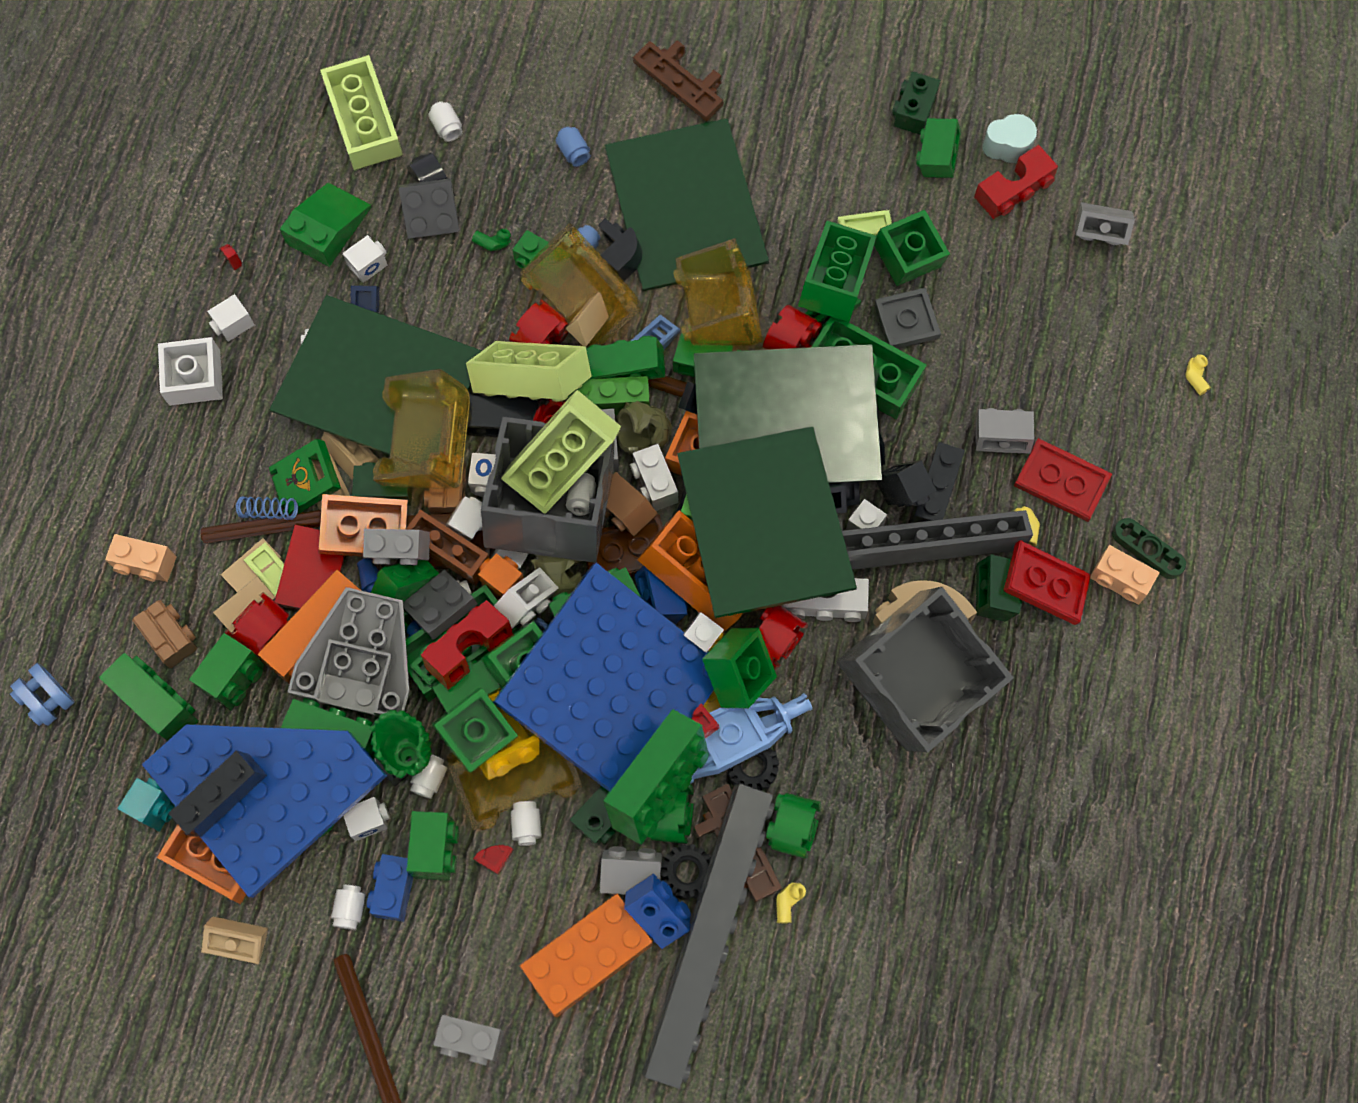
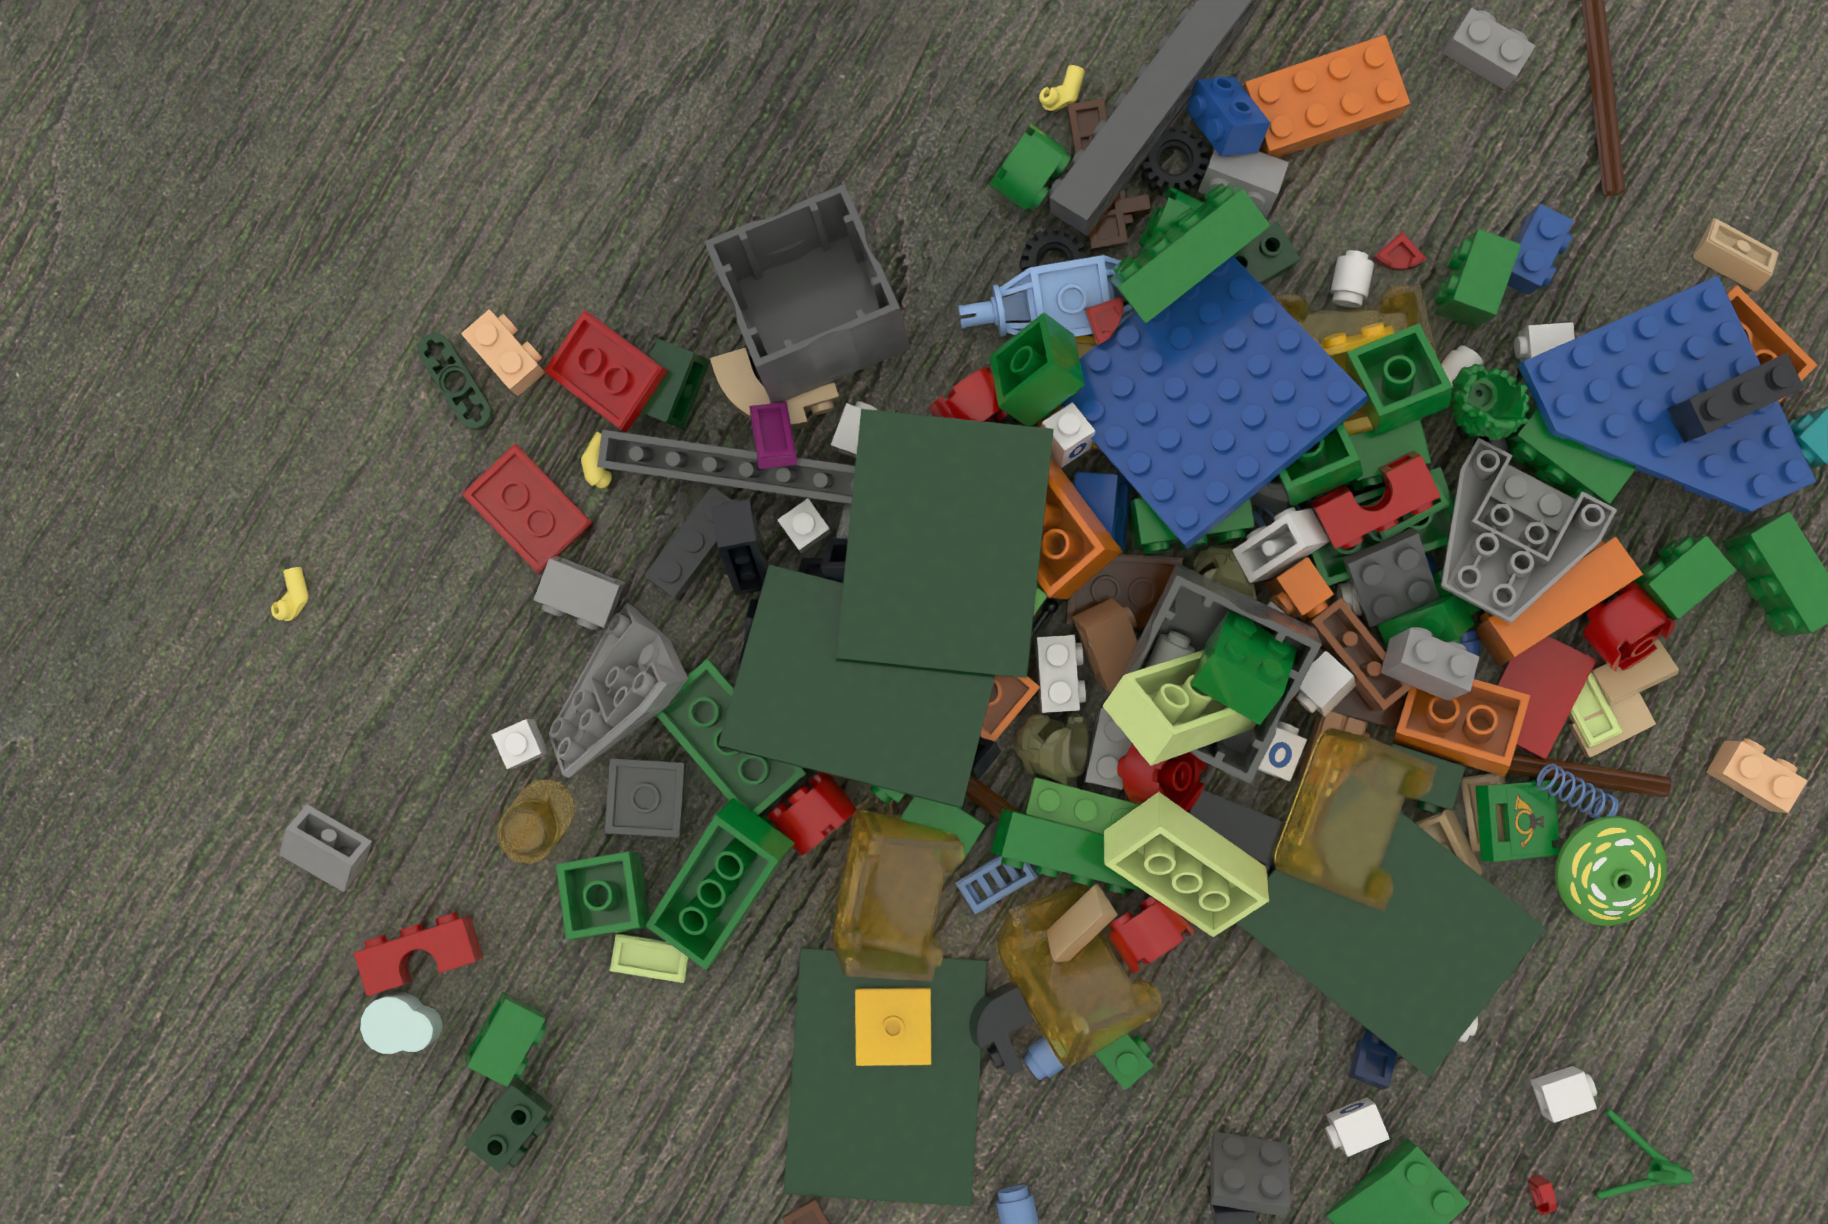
camera: 160 degrees left, 15 degrees up
medium nougat brick [132,600,197,668] -> none
white brick [158,337,223,406] -> none
white brick [331,885,366,930] -> none
green arm [472,229,511,252] -> none
none -> white brick [492,719,549,769]
none -> clear yellow piece [497,780,575,864]
none -> light grey wedge [548,603,688,778]
none -> magenta tile [749,402,797,469]
none -> yellow plate [855,987,931,1066]
none -> green brick [1191,609,1297,725]
none -> bright green dish [1555,816,1667,926]
none -> green plant [1596,1109,1693,1199]

